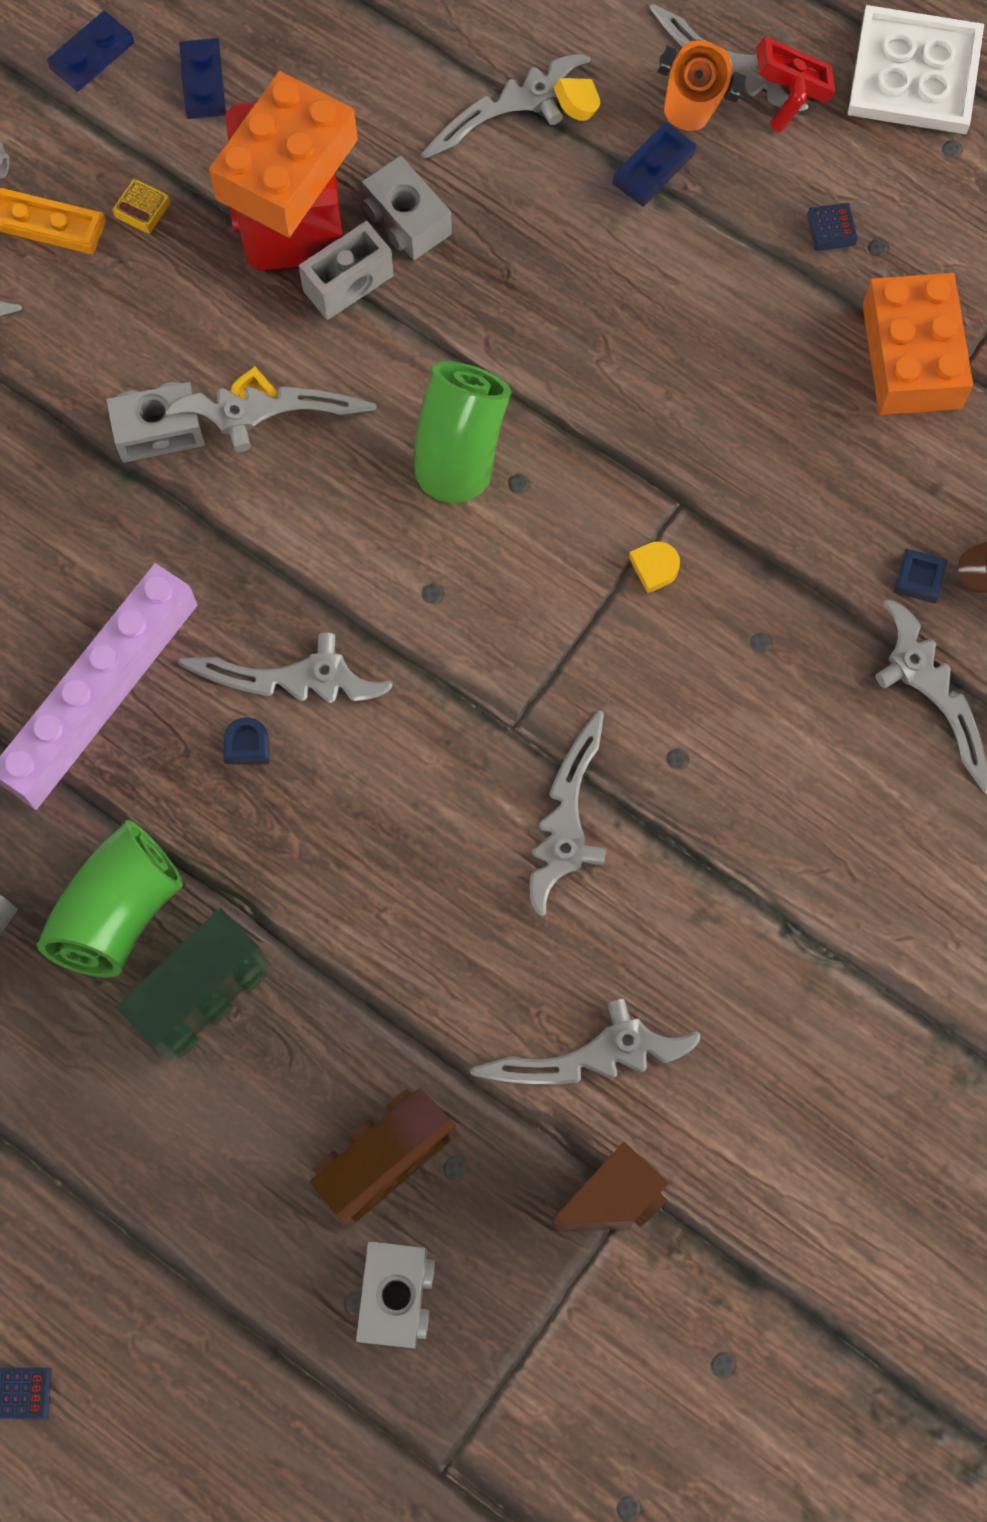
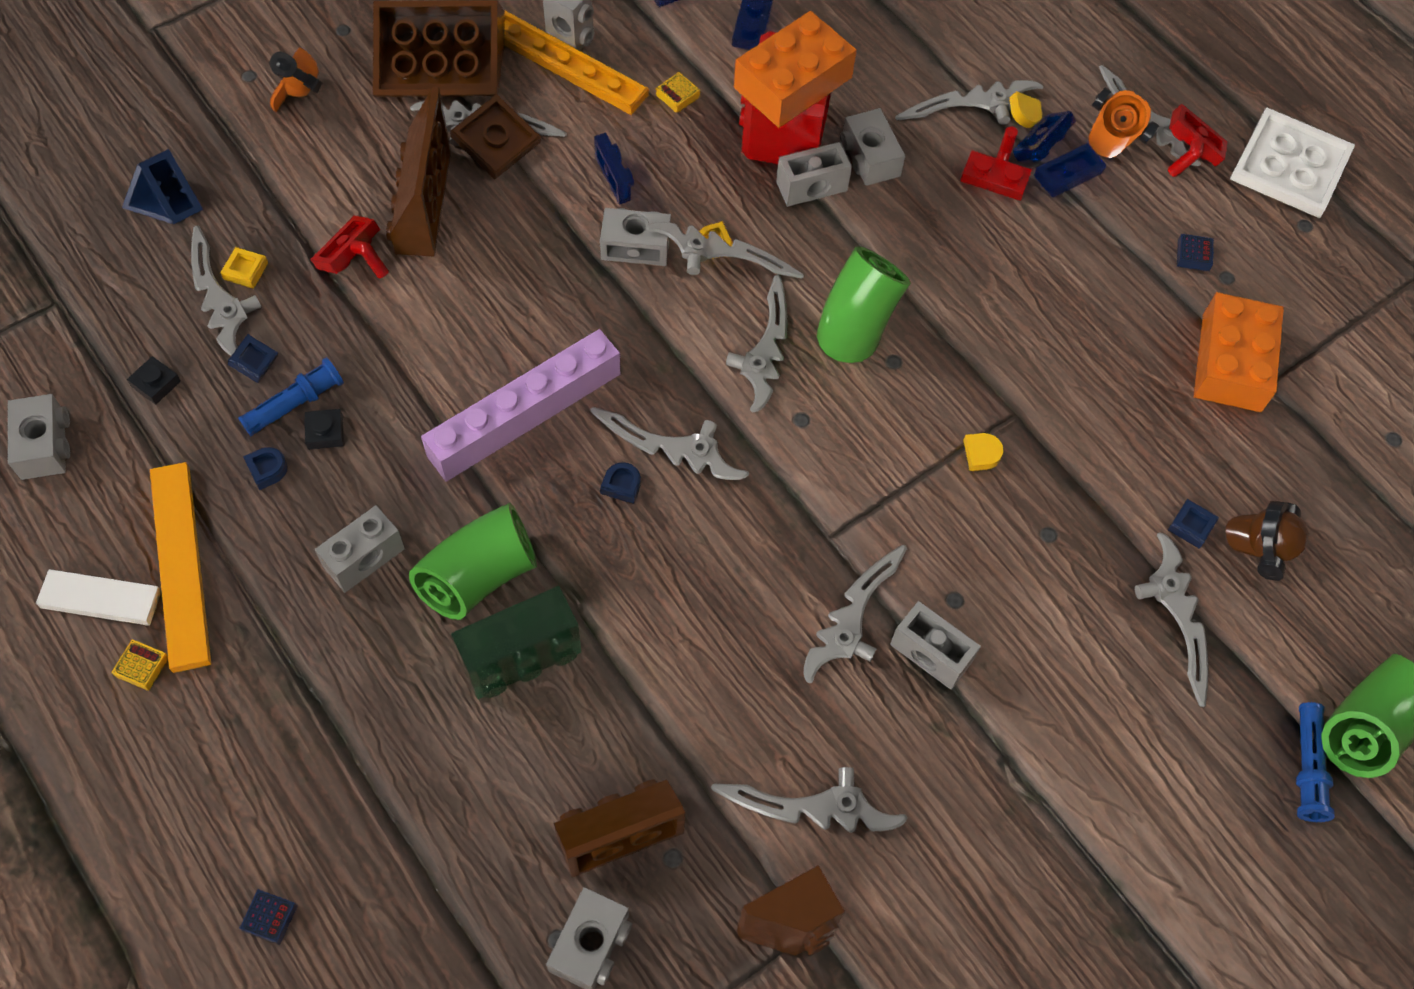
camera: 15 degrees right, 10 degrees down
none -> clear blue plate [594,133,634,204]
none -> light grey piece [726,274,788,412]
none -> light grey brick [890,601,981,690]
none -> red plate [960,126,1032,201]
none -> clear blue plate [1012,111,1076,162]

